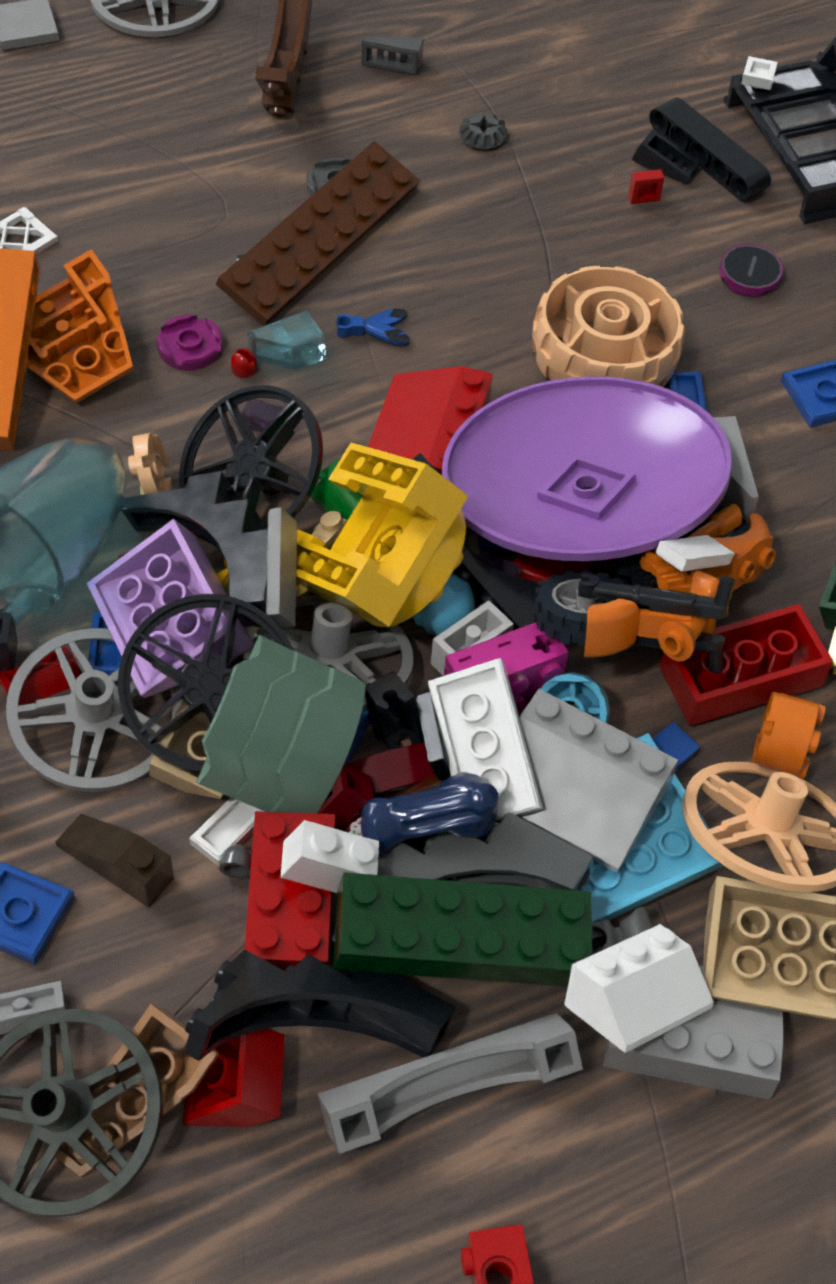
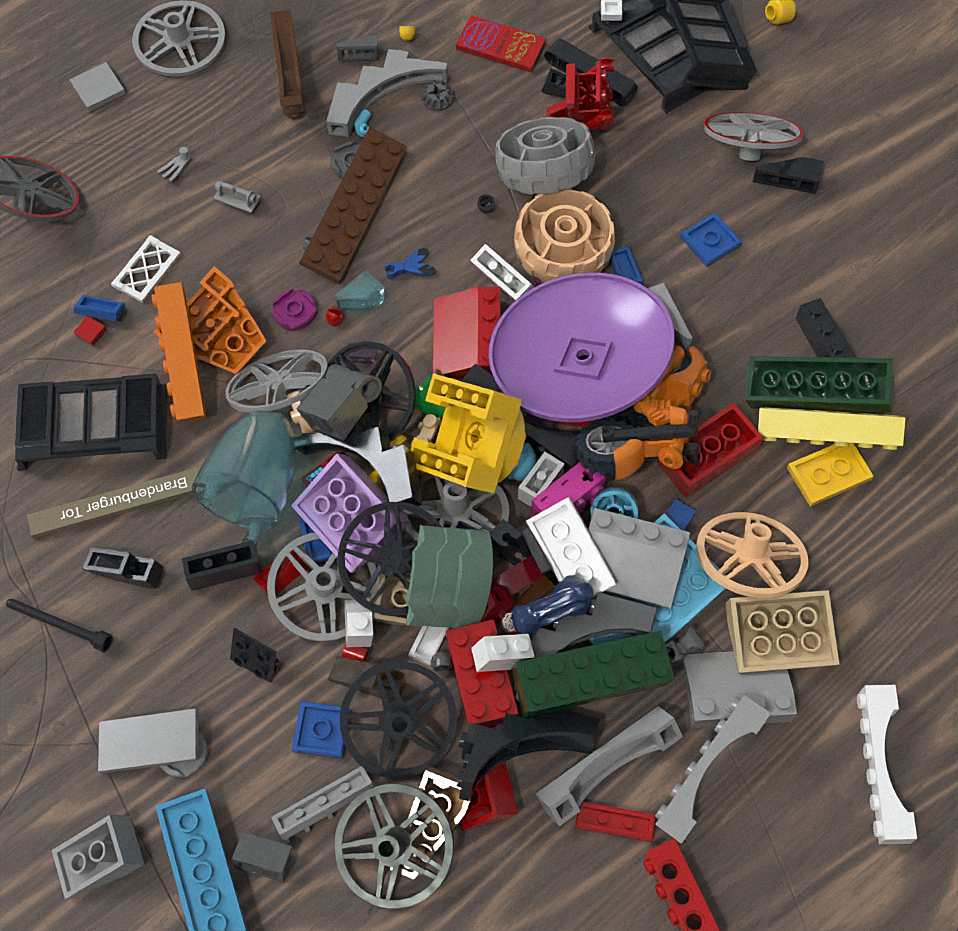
camera: 10 degrees left, 10 degrees up
light grey tile [266,507,297,628] -> none
white slope [564,924,714,1053] -> none
white tile [655,535,734,572] -> none
black tile [719,244,783,297] -> none
orange brick [751,692,826,779] -> none
none -> light grey piece [157,147,190,182]
none -> light grey hinge [213,180,261,213]
none -> light grey wheel [225,350,329,413]
none -> dark grey piece [296,364,382,441]
none -> light grey arch [326,49,448,137]
none -> black wheel [340,660,457,779]
none -> red hinge [342,644,369,662]
none -> white slope [344,599,373,647]
none -> medium azure arm [354,109,371,137]
none -> yellow hinge [399,26,416,41]
none -> red tile [456,15,546,72]
none -> white brick [470,244,534,301]
none -> black hinge [477,194,495,213]
none -> light grey wheel [495,117,595,195]
none -> red torso [566,57,614,131]
none -> red tile [575,801,656,842]
none -> light grey arch [655,695,771,844]

